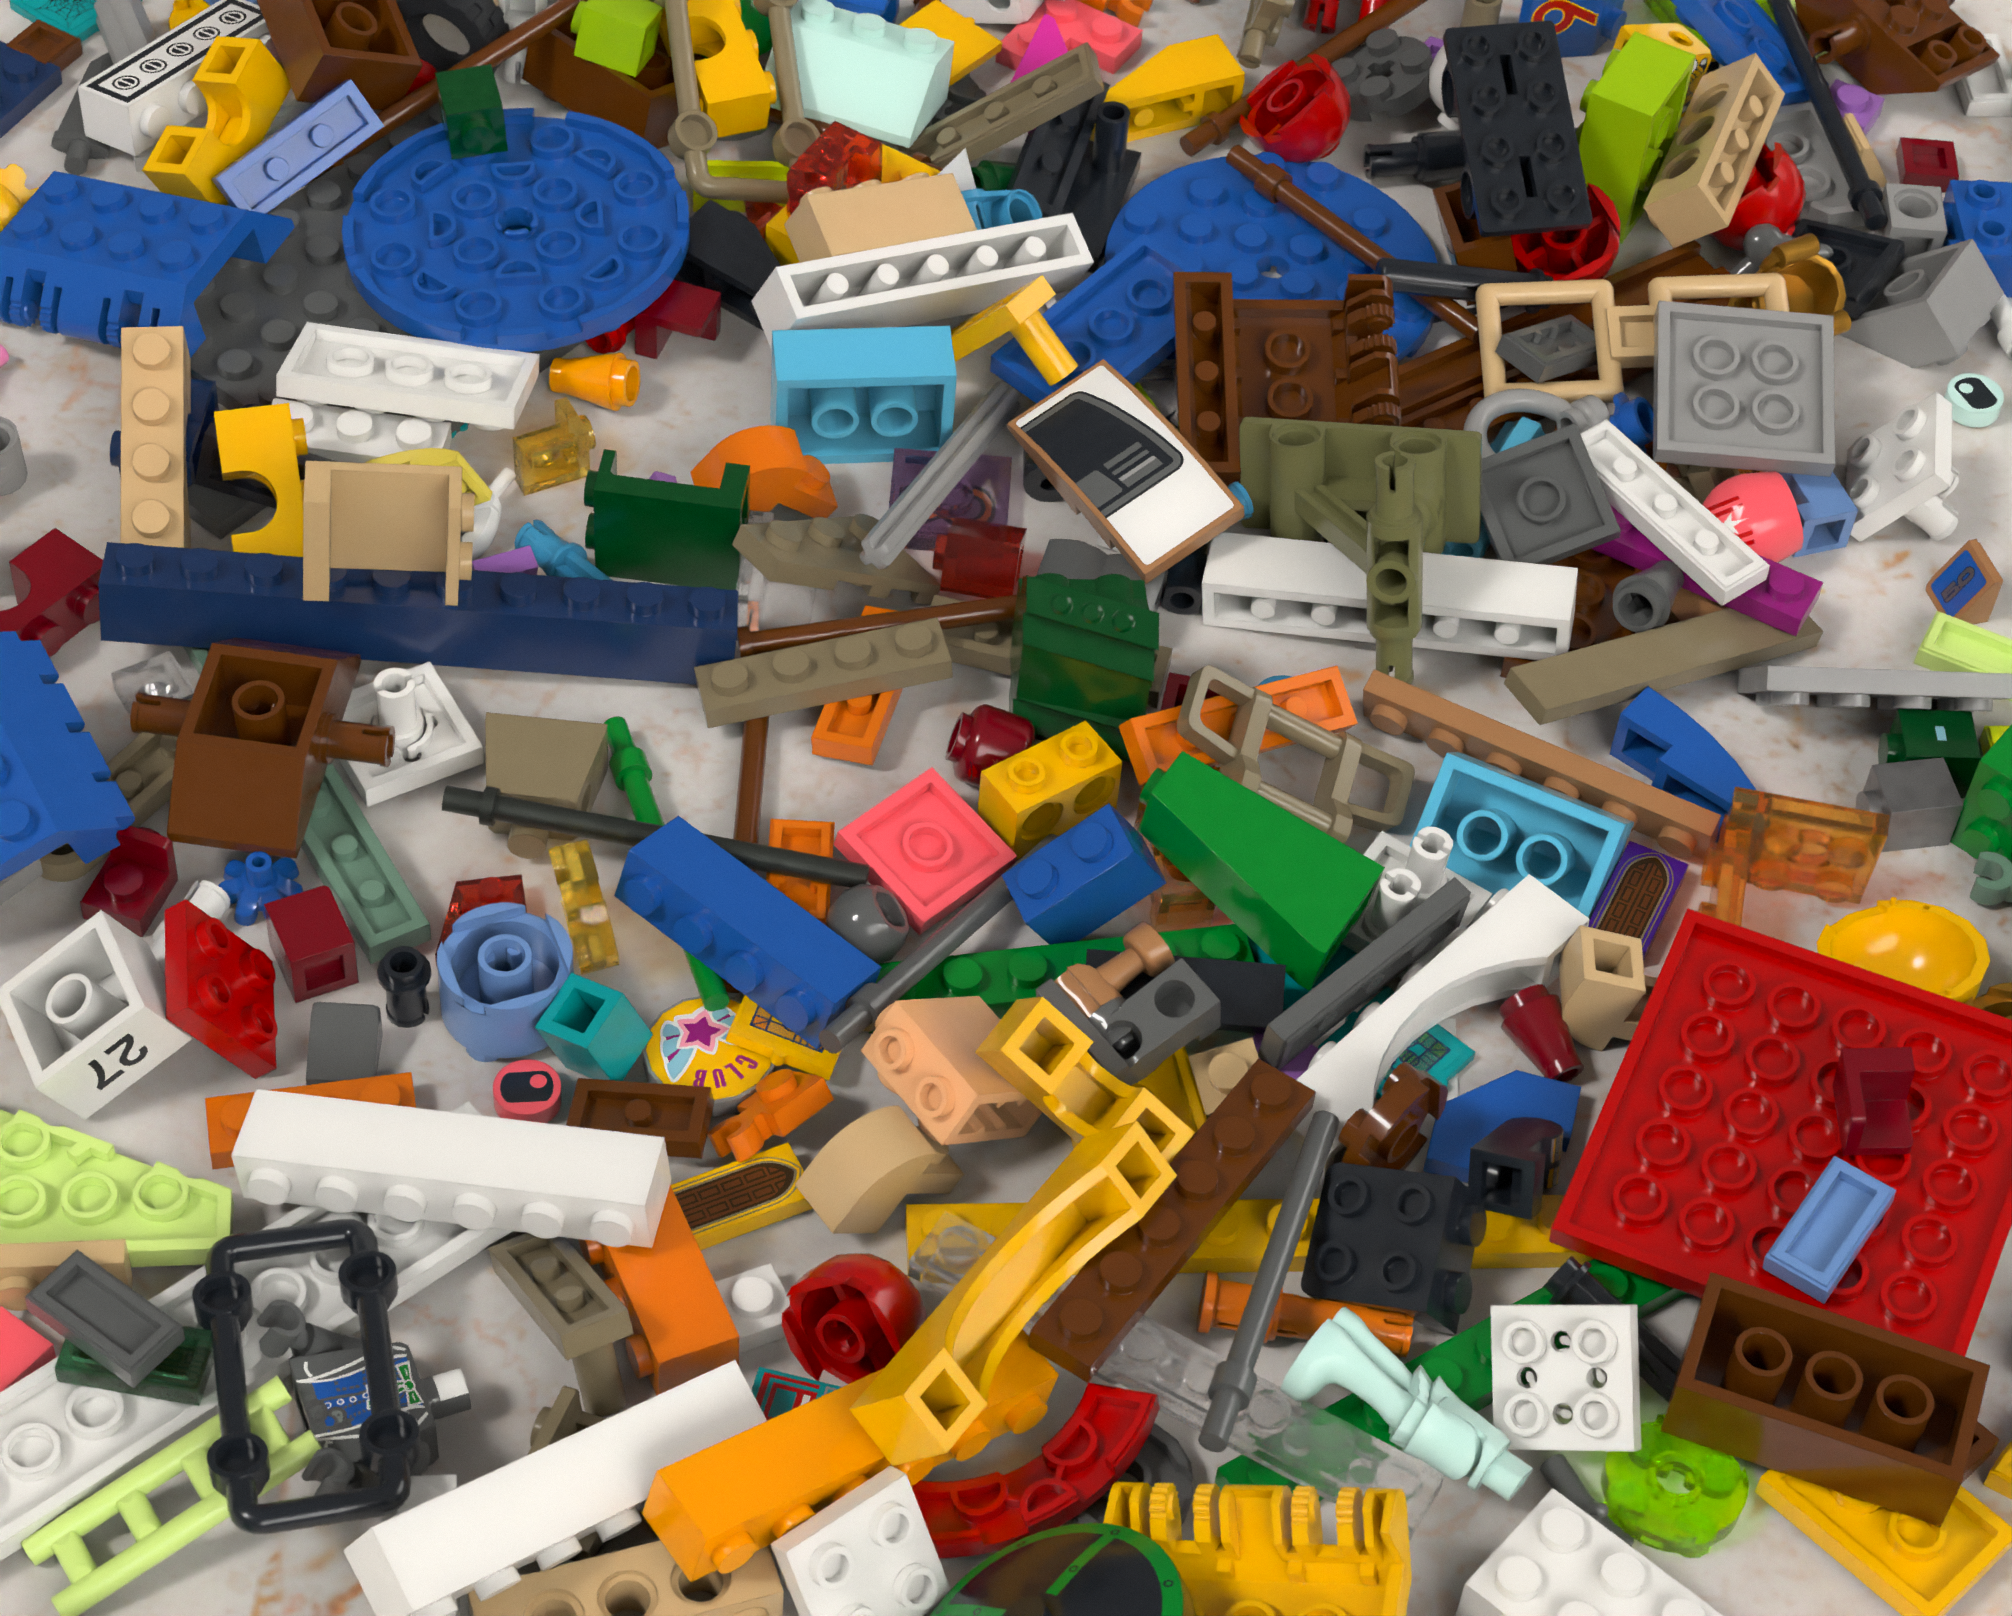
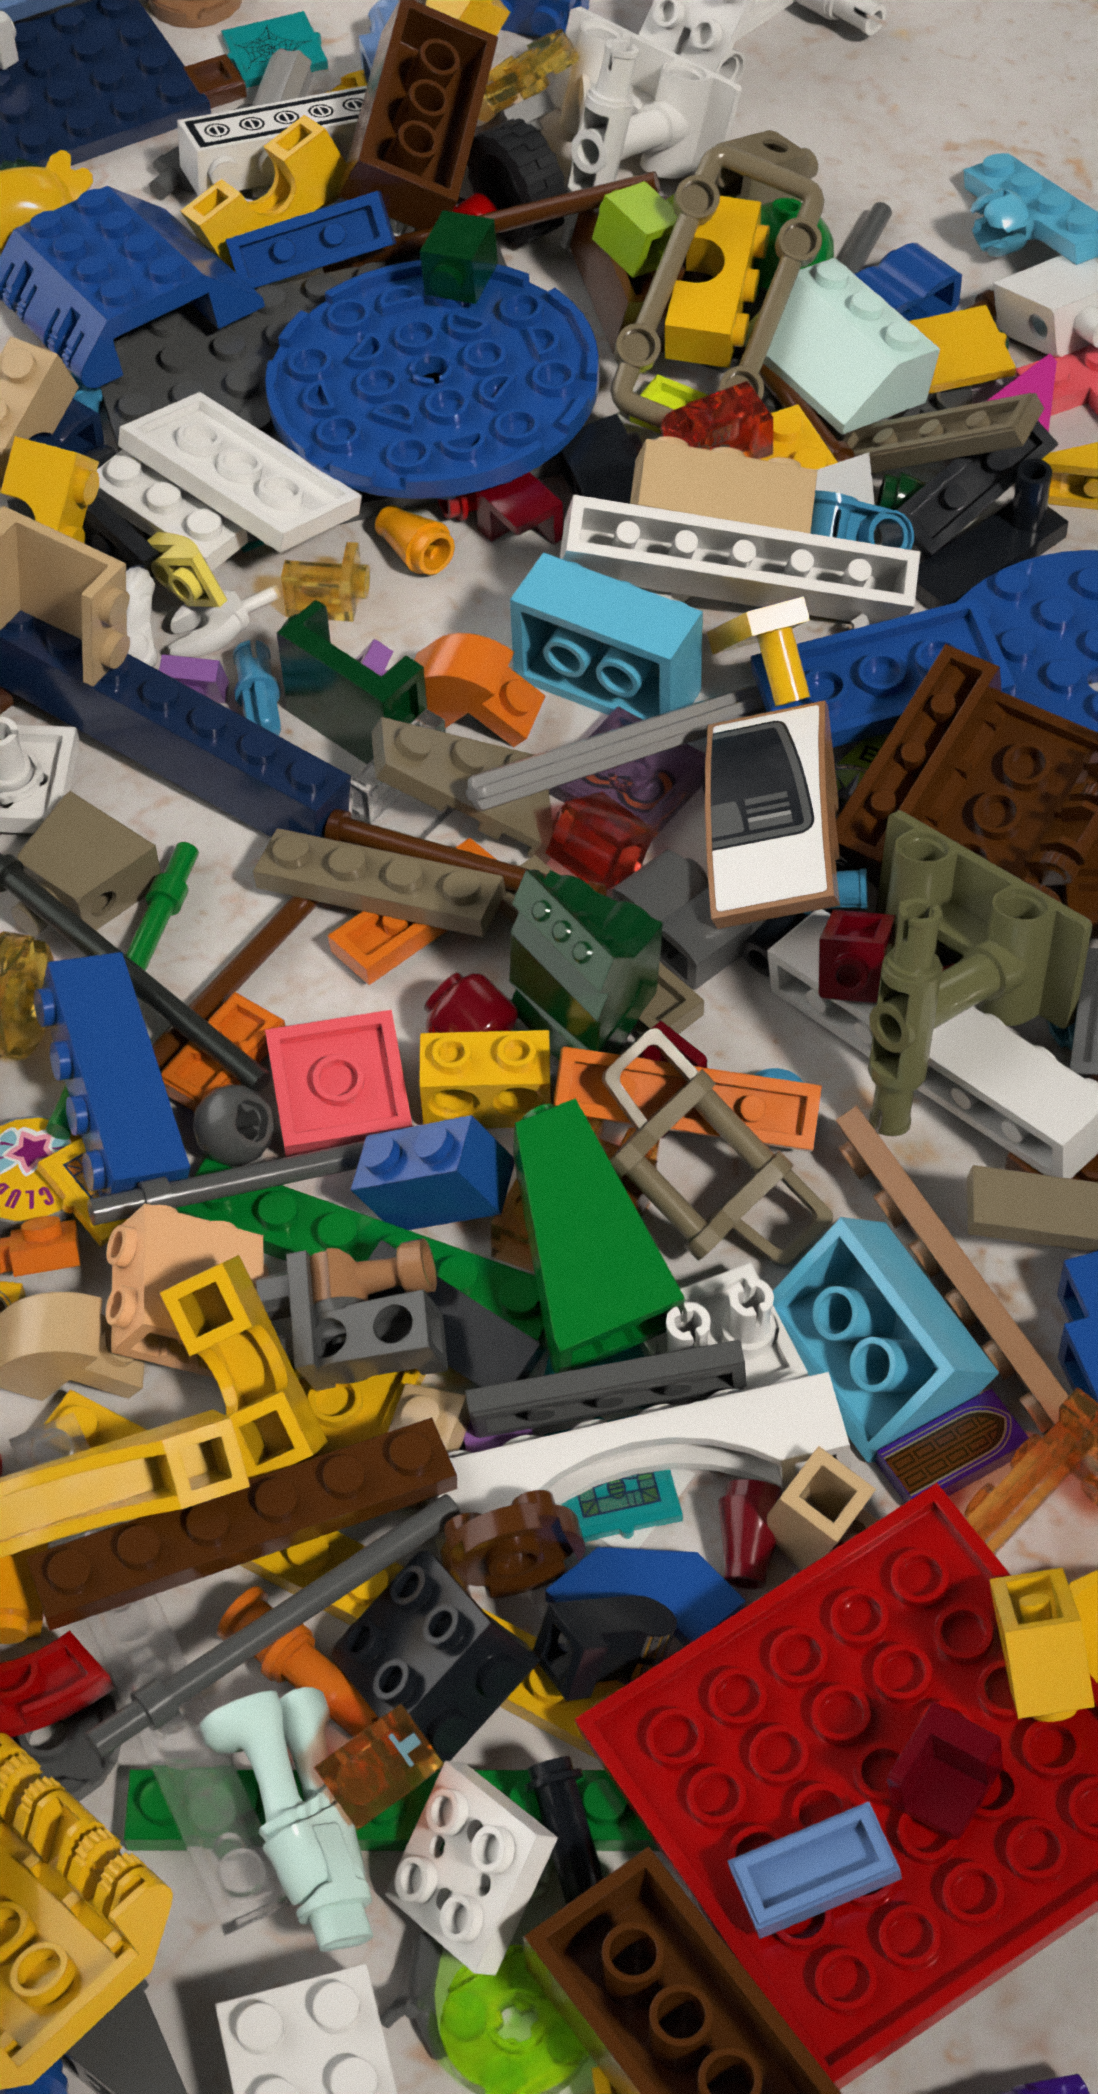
camera: 40 degrees right, 5 degrees up
none -> clear orange brick [314,1704,444,1830]
none -> dark red bracket [818,910,896,1003]
none -> yellow slope [989,1568,1095,1722]

